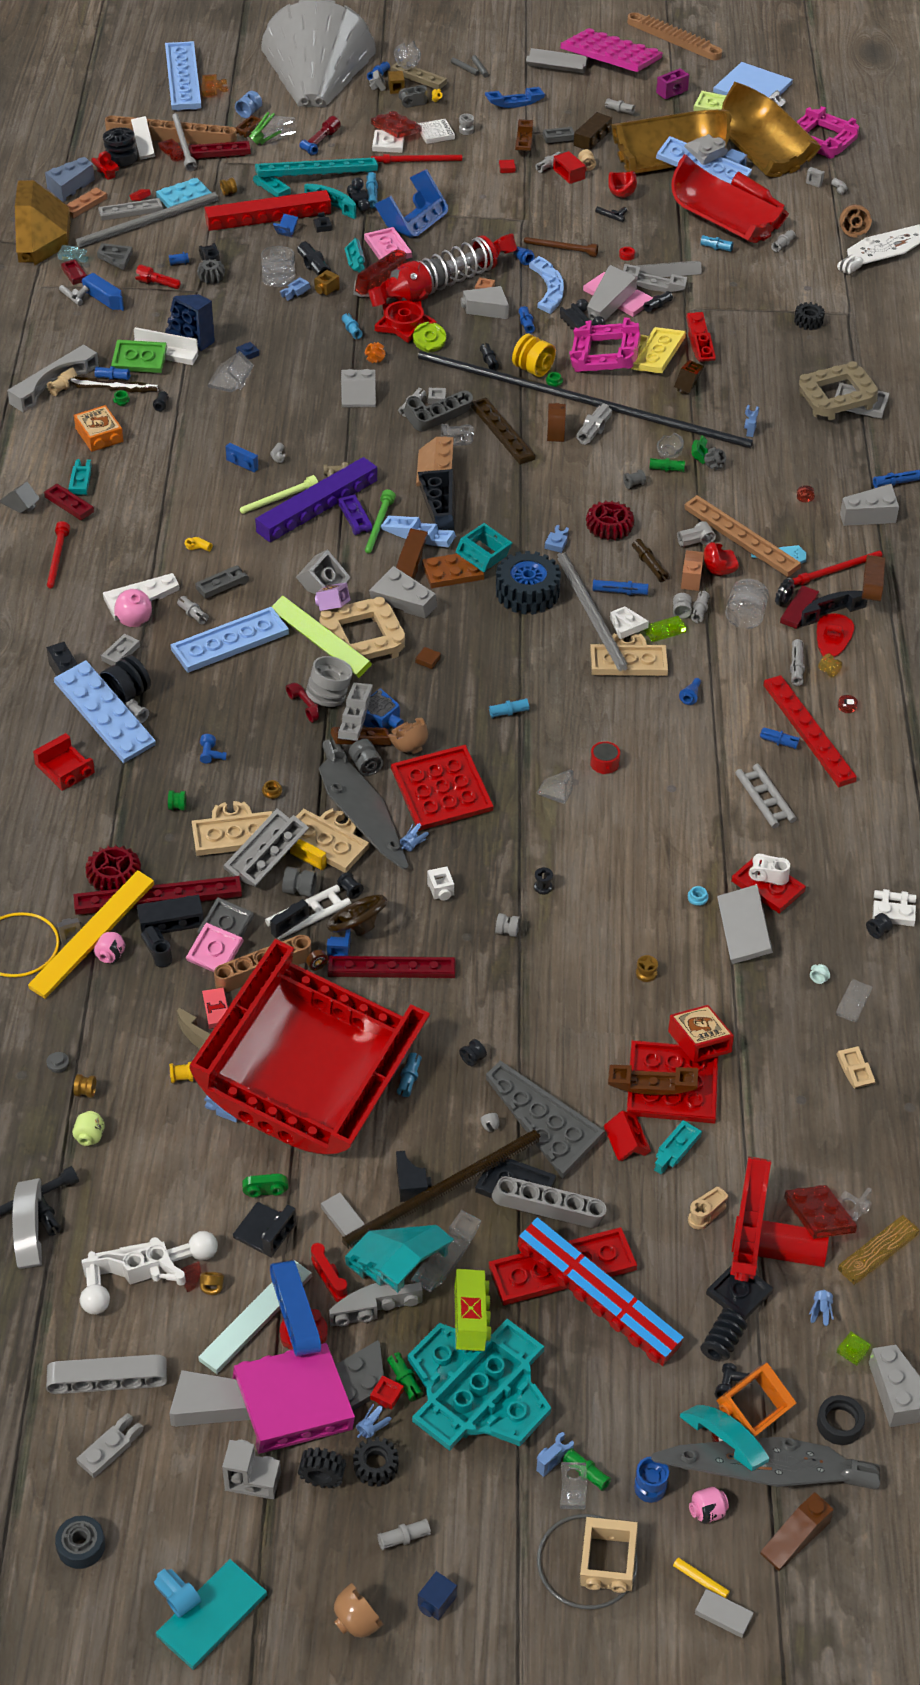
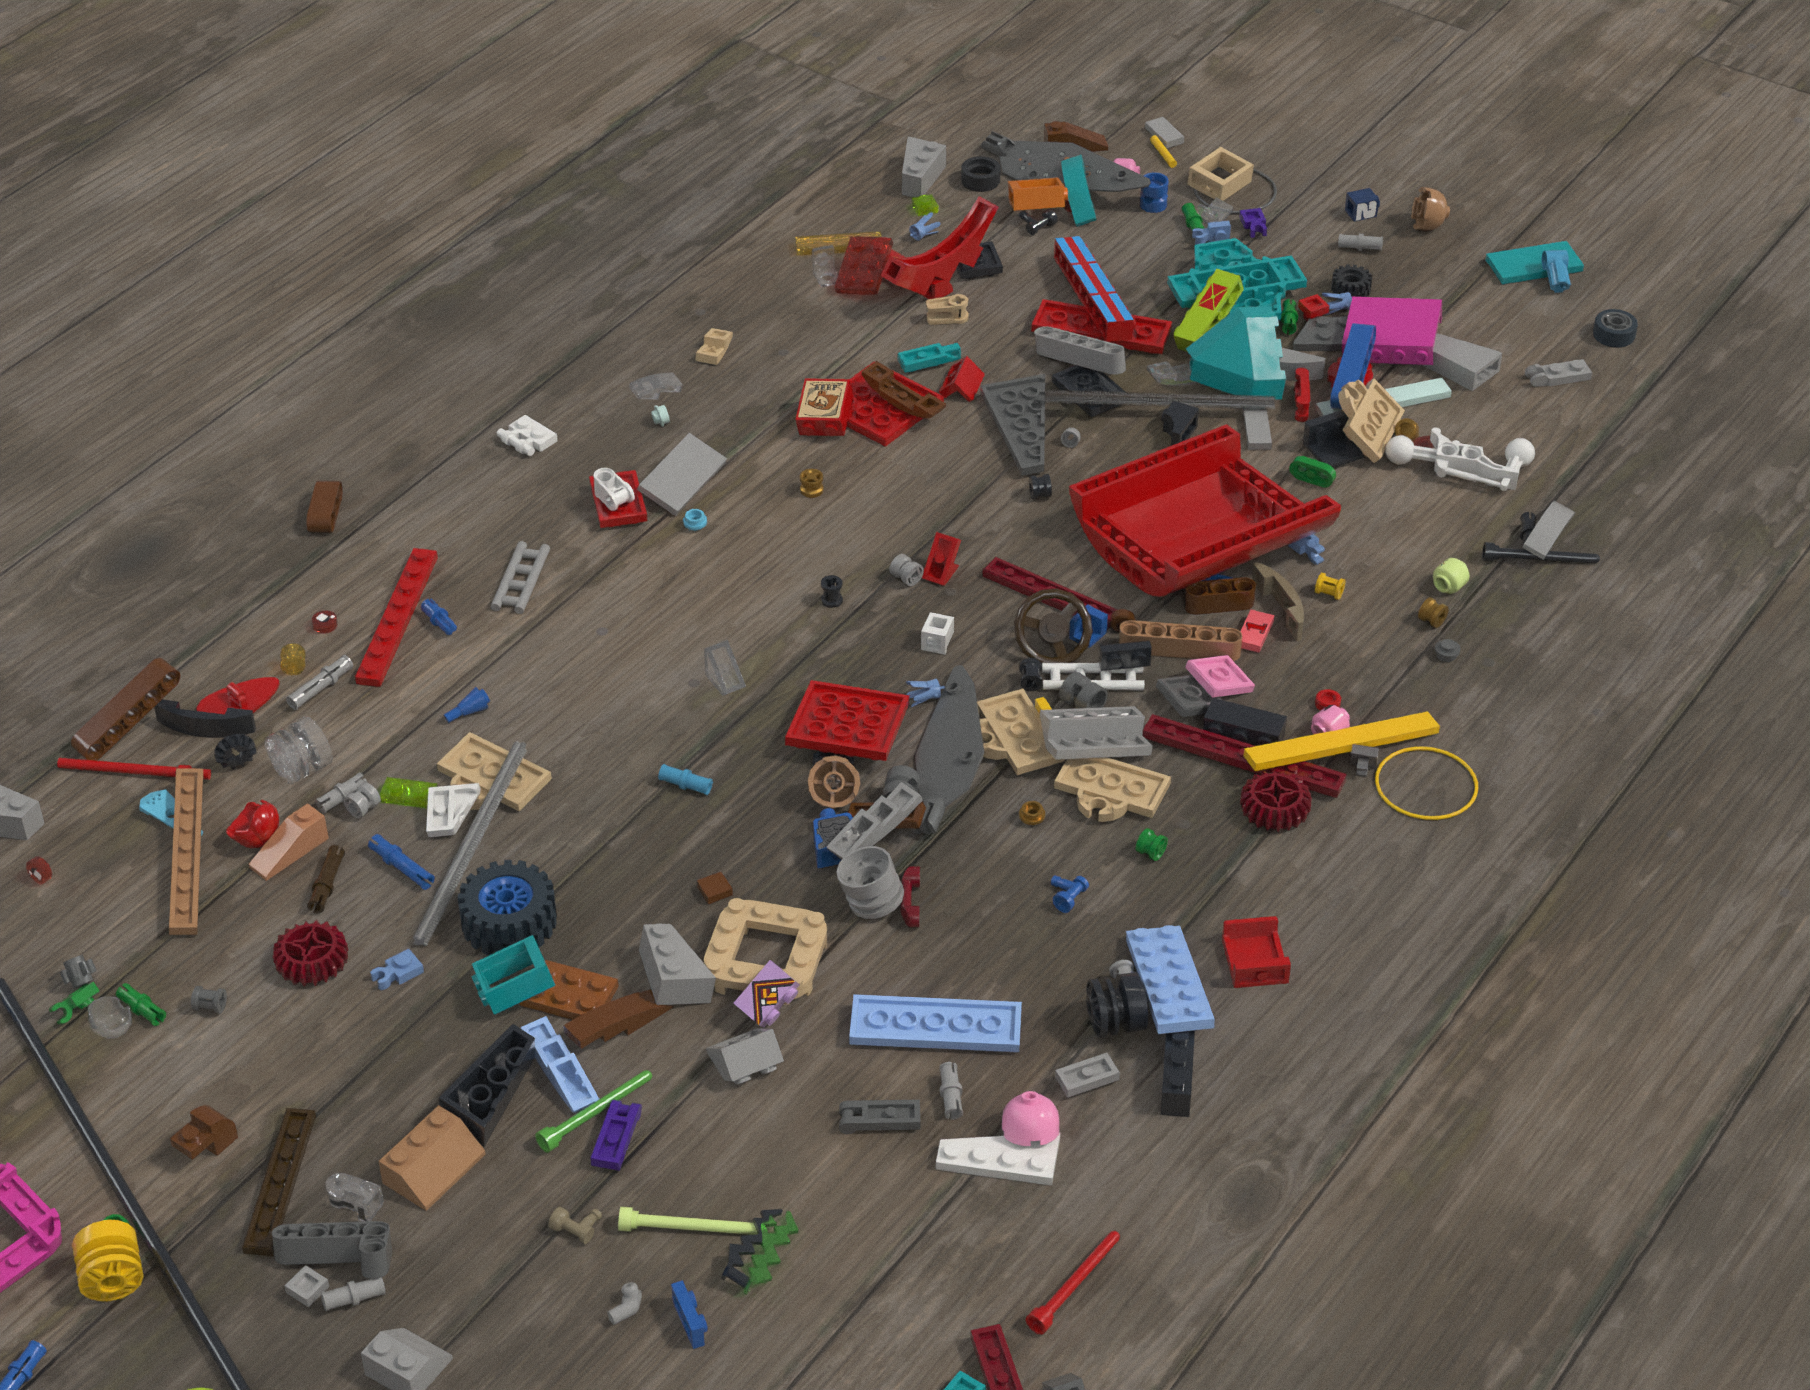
camera: 145 degrees left, 5 degrees down
light grey beam [46,1355,167,1394] -> none
black piece [141,926,173,967] -> none
yellow arm [185,537,213,552] -> none
light grey brick [222,1440,281,1499] -> none
dark purple brick [255,457,378,542] -> none
tile [272,595,372,678] -> none
black tyre [298,1447,346,1488] -> none
black pin [480,343,499,371] -> none
light grey piece [576,404,612,445] -> none
piece [590,742,620,774] -> none
light grey piece [677,521,716,547] -> none
black piece [700,1308,748,1361] -> none
dark red tile [780,585,819,629] -> none
black wheel [866,913,893,939] -> none
none -> piece [721,1209,799,1295]
none -> red slope [922,532,961,586]
none -> dark purple plate [1239,208,1267,238]
none -> red tile [1315,689,1341,711]
none -> tan plate [1338,378,1405,463]

